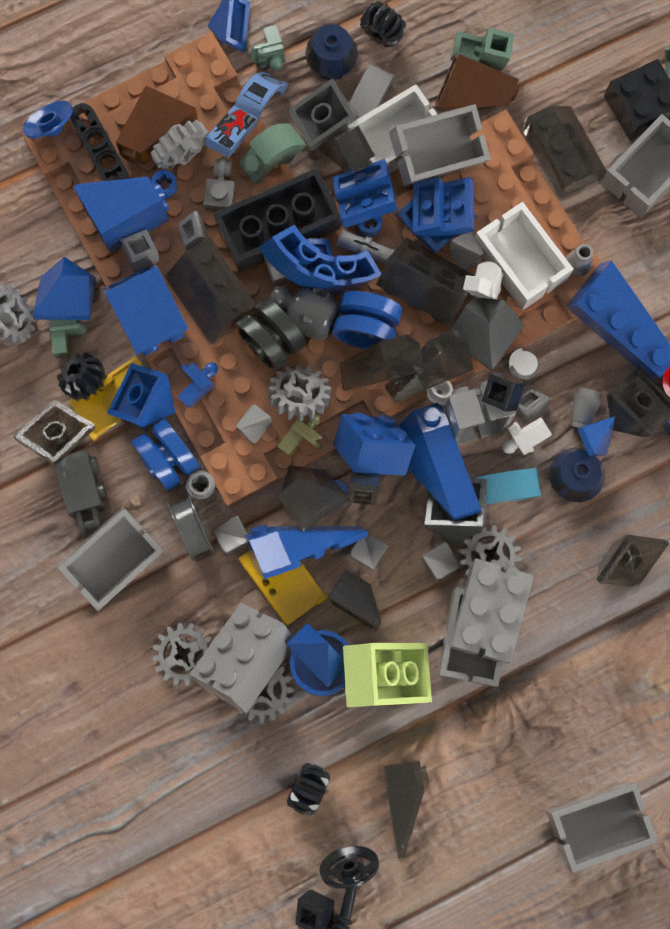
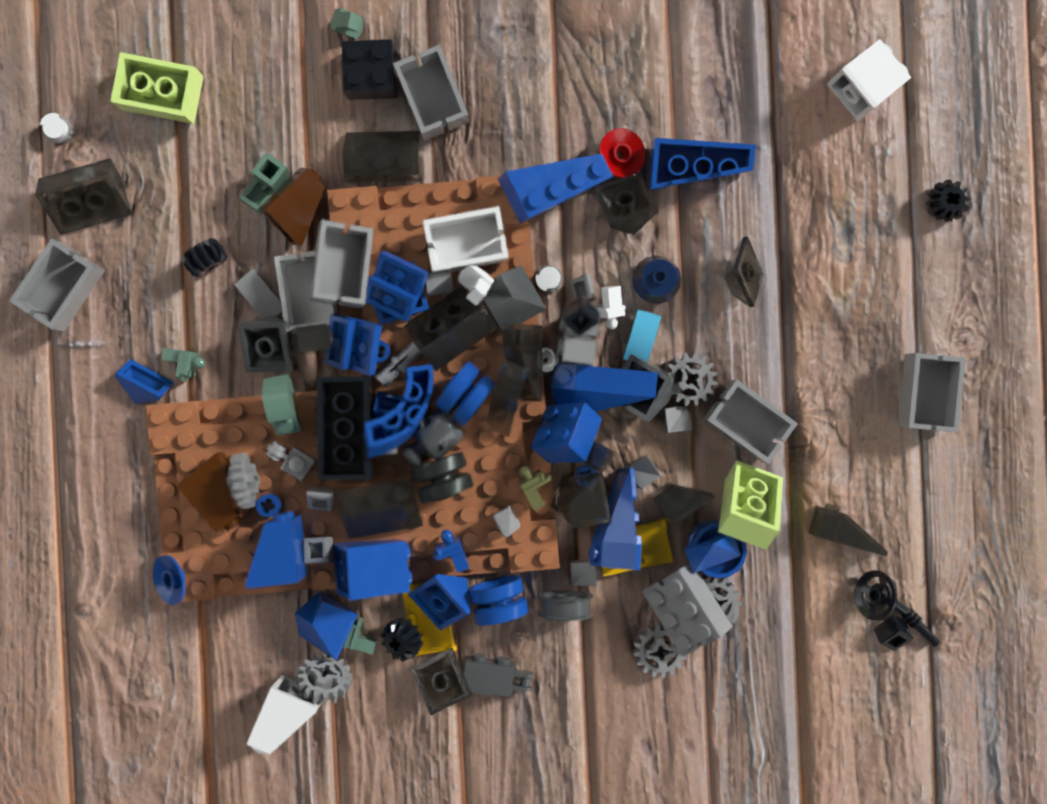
camera: 65 degrees left, 10 degrees up
light grey piece [58,507,164,611] -> none
black beam [70,103,131,181] -> none
light grey cone [186,471,215,500] -> none
medium blue piece [205,71,289,158] -> none
light grey gear [268,364,331,421] -> none
black gear [287,763,330,816] -> none
dark blue cone [305,24,358,80] -> none
light grey piece [449,559,534,664] -> none
light grey cone [566,244,593,276] -> none
light grey cone [571,387,602,429] -> none
blue slope [577,416,615,457] -> none

